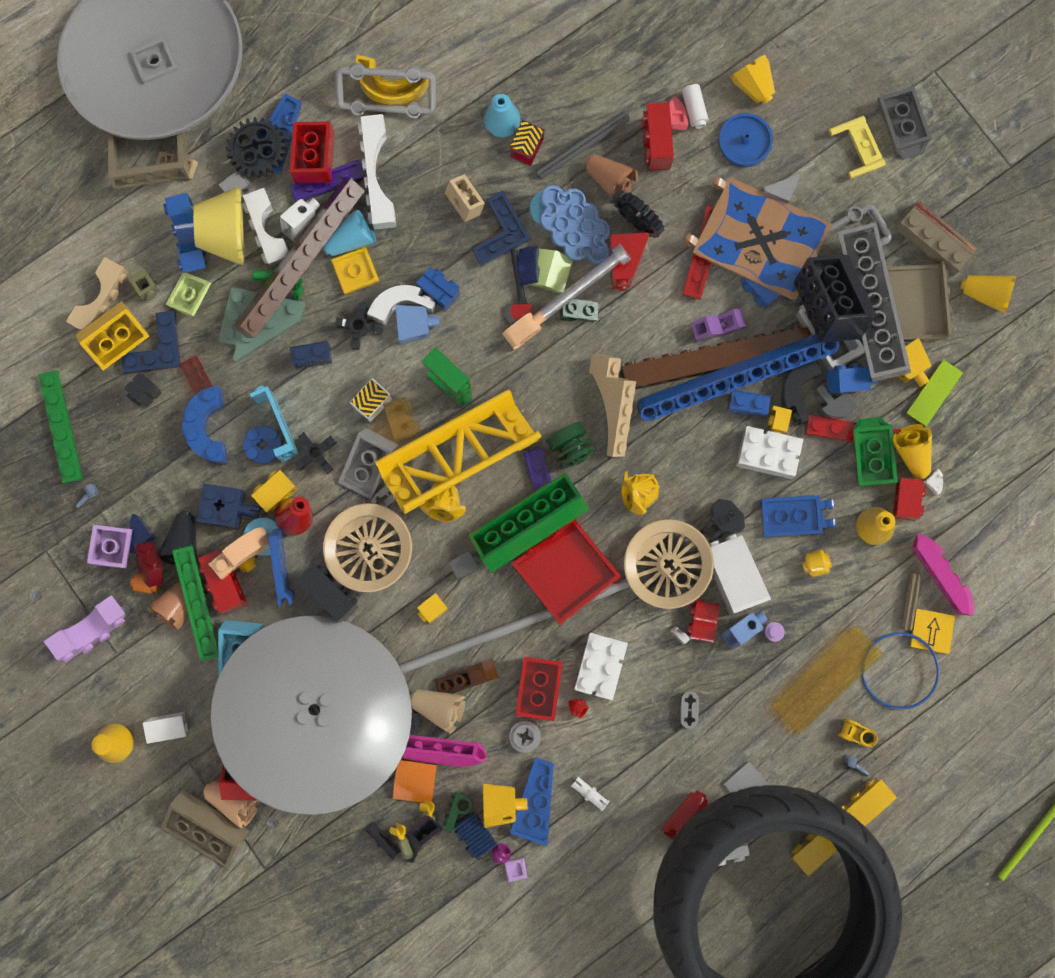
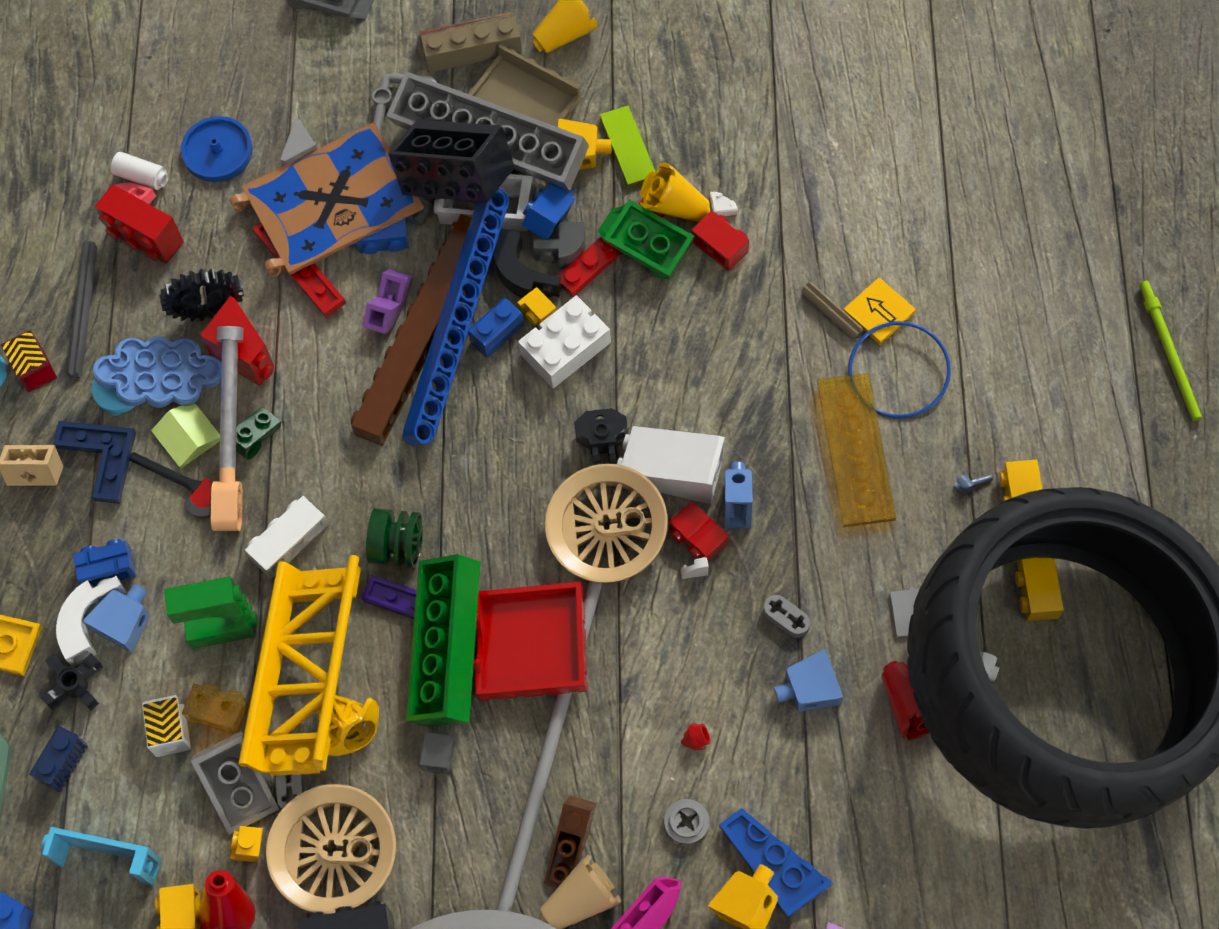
camera: 50 degrees left, 15 degrees down
blue plate [243,426,283,464] -> none
black pin [294,432,337,474] -> none
yellow brick [417,593,448,624] -> none
red brick [515,657,563,721] -> none
clear blue slope [518,246,540,286] -> none
white pin [571,777,610,811] -> none
white piece [574,633,628,700] -> none
nougat cone [585,155,638,199] -> none
tan arch [589,354,636,457] -> none
yellow piece [621,471,660,515] -> none
yellow cone [730,55,775,104] -> none
blue tile [761,495,836,537] -> none
lavender plate [765,622,785,642] -> none
yellow head [802,550,832,577] -> none
light yellow plate [829,116,886,179] -> none
yellow piece [837,718,878,747] -> none
yellow cone [856,507,895,545] -> none
dark pink brick [912,533,974,616] -> none
none -> yellow brick [230,826,263,863]
none -> white brick [245,496,329,579]
none -> medium blue torso [774,649,843,711]

